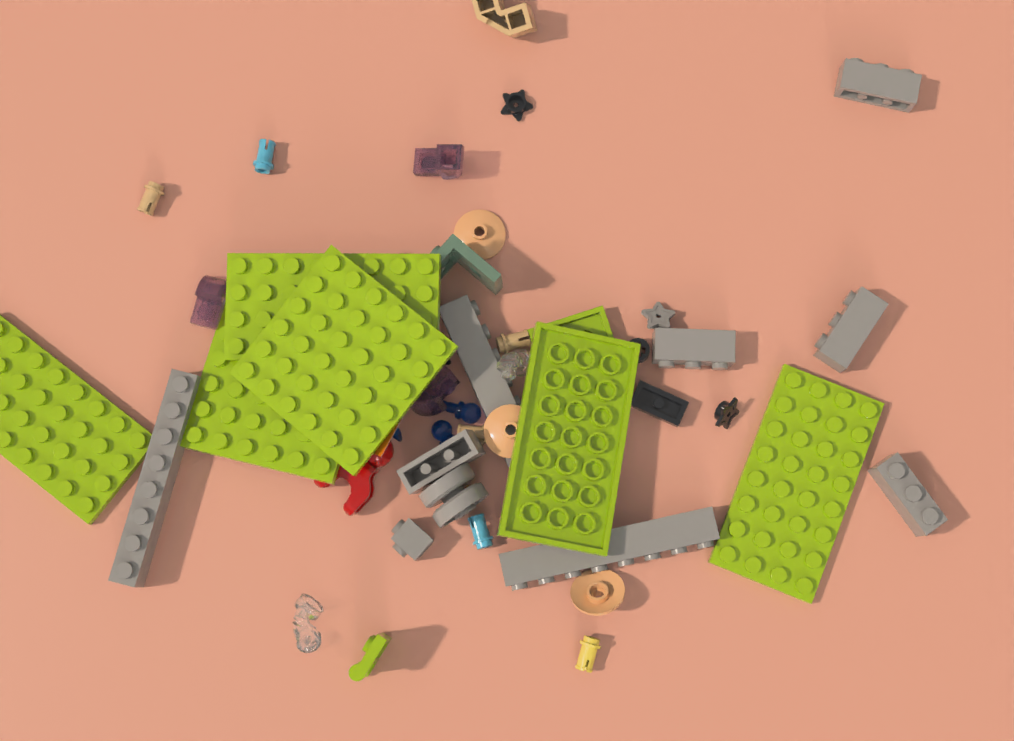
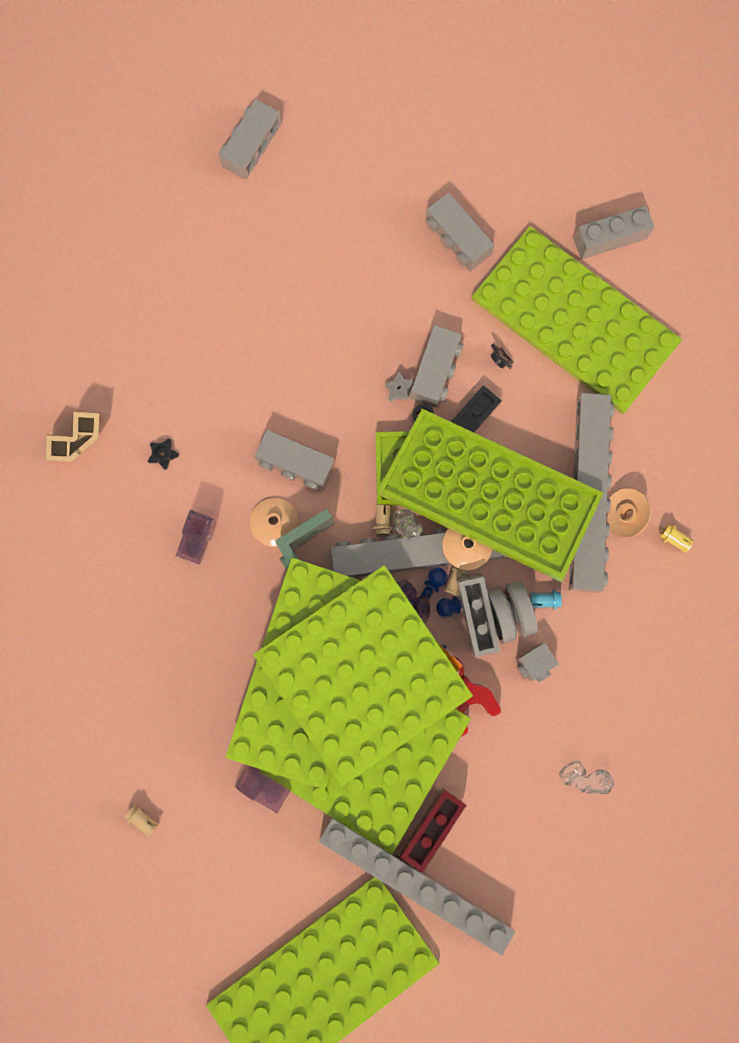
camera: 75 degrees left, 0 degrees up
medium azure pin [253,139,276,174] -> none
lime plate [349,632,392,681] -> none
none -> light grey brick [254,430,335,491]
none -> dark red brick [400,788,467,873]

